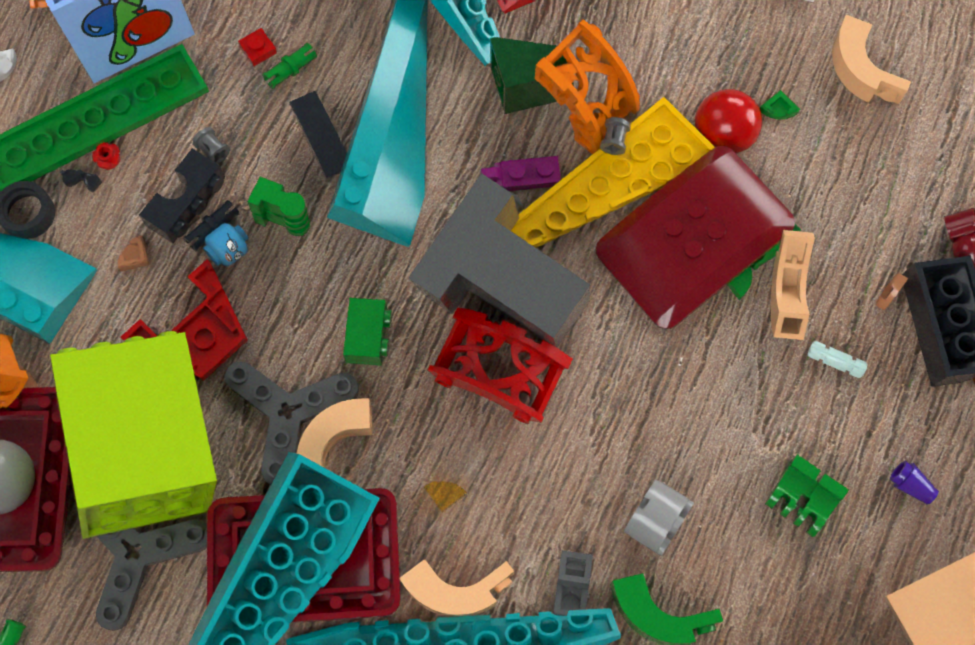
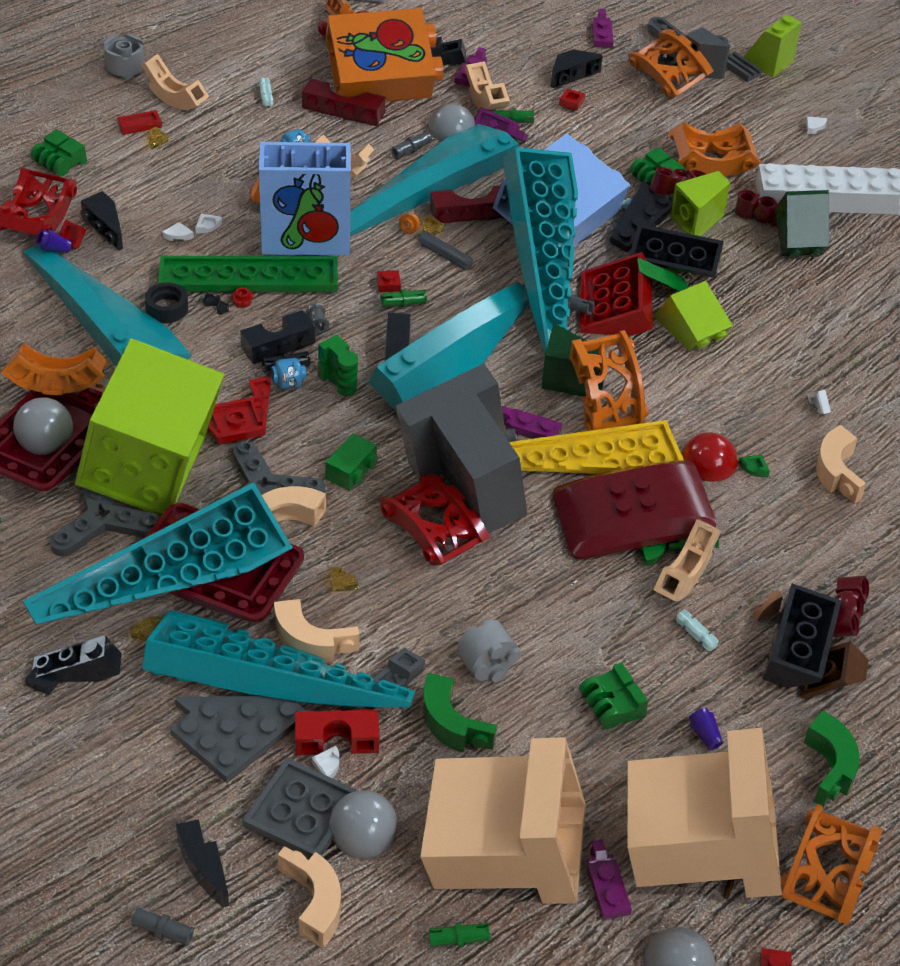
camera: 25 degrees right, 25 degrees down
nougat tile [118,235,150,271] -> none
dark grey bush [600,117,631,155] -> none

